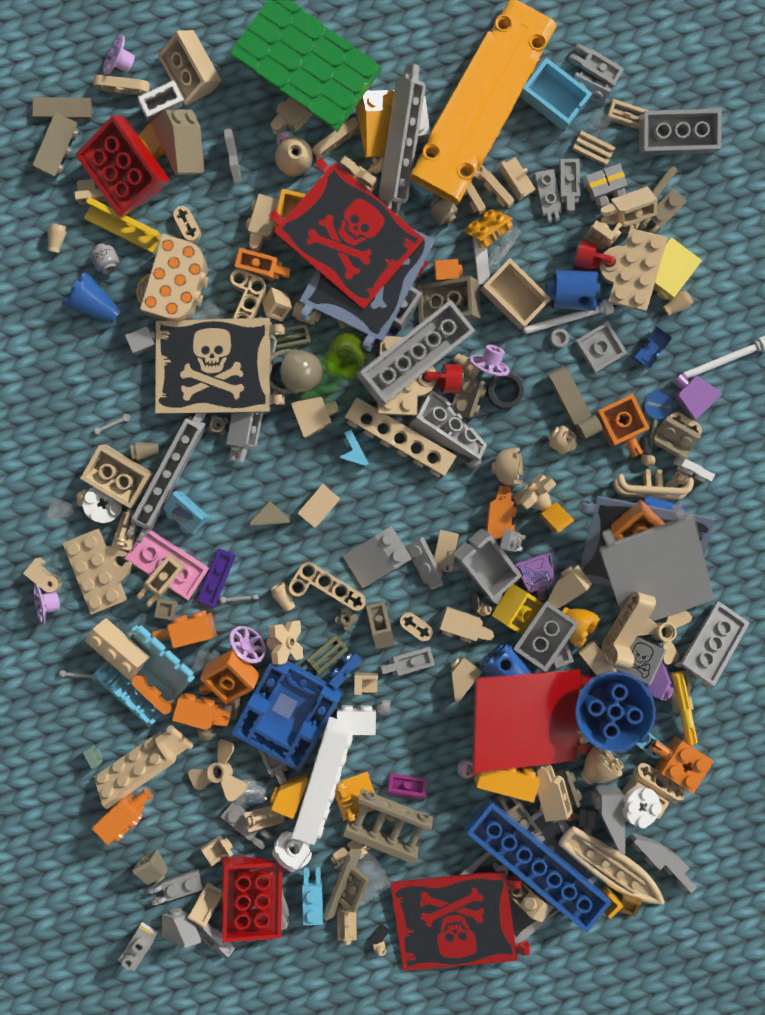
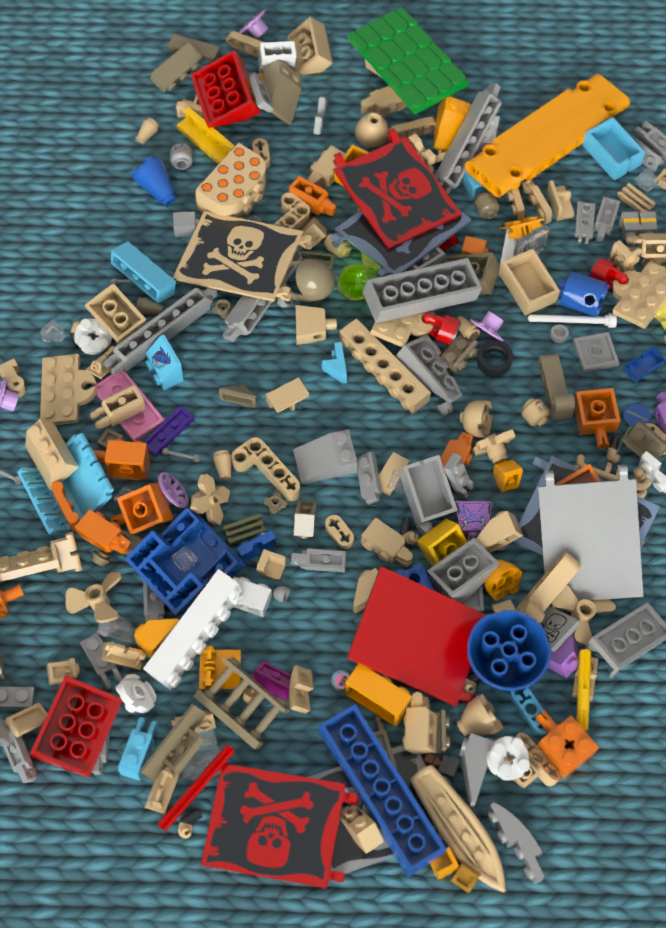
camera: 15 degrees right, 25 degrees down
none -> medium azure brick [111,241,176,304]
none -> red axle [158,744,235,831]
none -> light grey hinge [250,72,274,113]
none -> tan slope [289,666,314,713]

